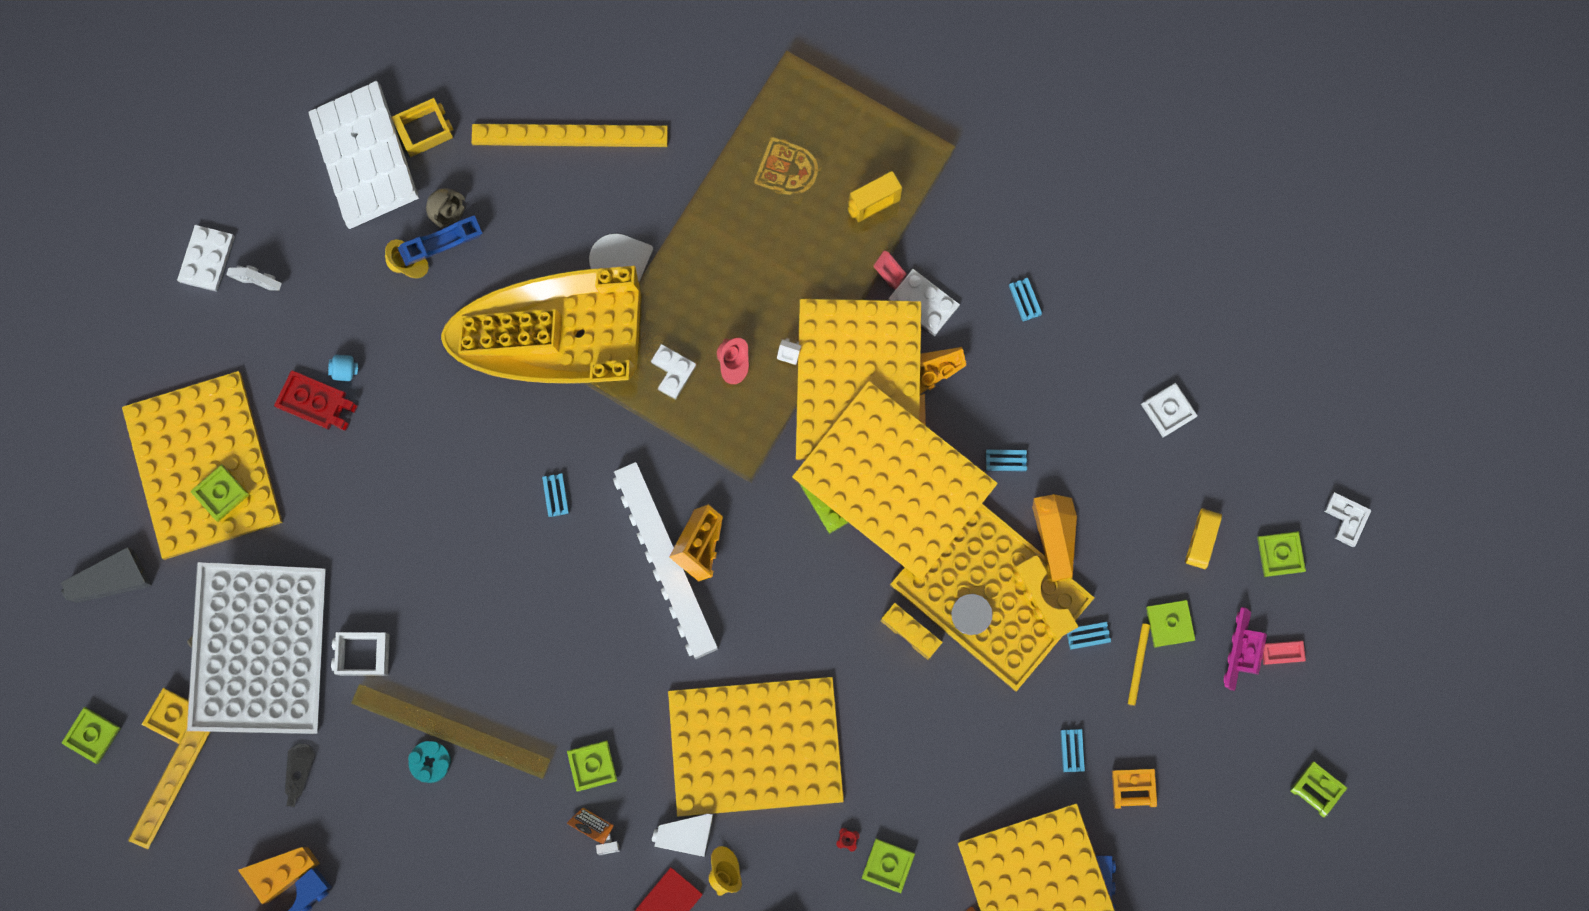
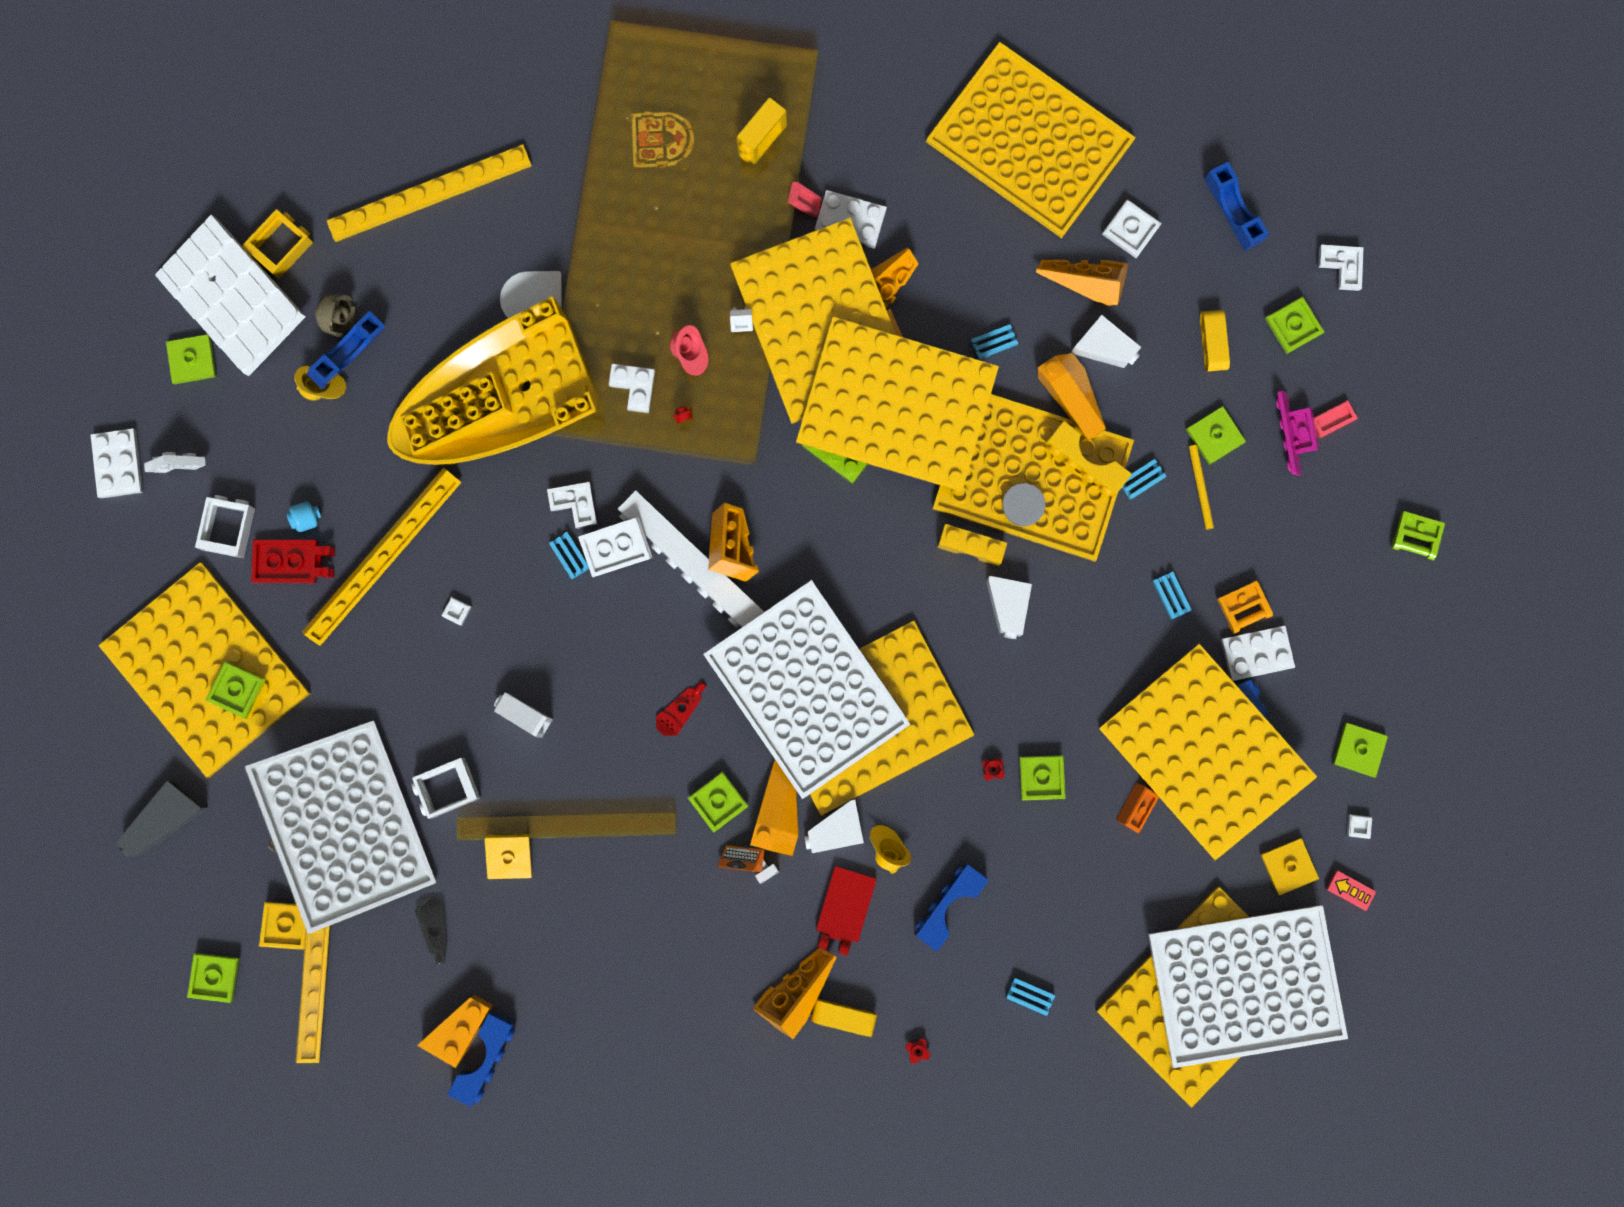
camera: 25 degrees left, 5 degrees up
teal plate [408,741,451,783] -> none
medium azure tile [1009,278,1042,322] -> none
none -> lime plate [166,334,217,384]
none -> white window [195,495,255,558]
none -> yellow plate [302,468,461,646]
none -> white tile [442,597,472,626]
none -> yellow plate [485,834,532,879]
none -> white slope [494,692,553,738]
none -> white plate [547,482,597,529]
none -> white plate [578,517,653,577]
none -> red piece [656,681,707,736]
none -> red plate [672,406,693,423]
none -> white plate [703,580,910,799]
none -> light orange wedge [750,760,798,856]
none -> yellow plate [926,42,1136,239]
none -> white slope [986,576,1032,639]
none -> light orange wedge [1036,260,1128,306]
none -> white slope [1072,315,1141,368]
none -> blue arch [1204,162,1270,251]
none -> white plate [1221,626,1295,681]

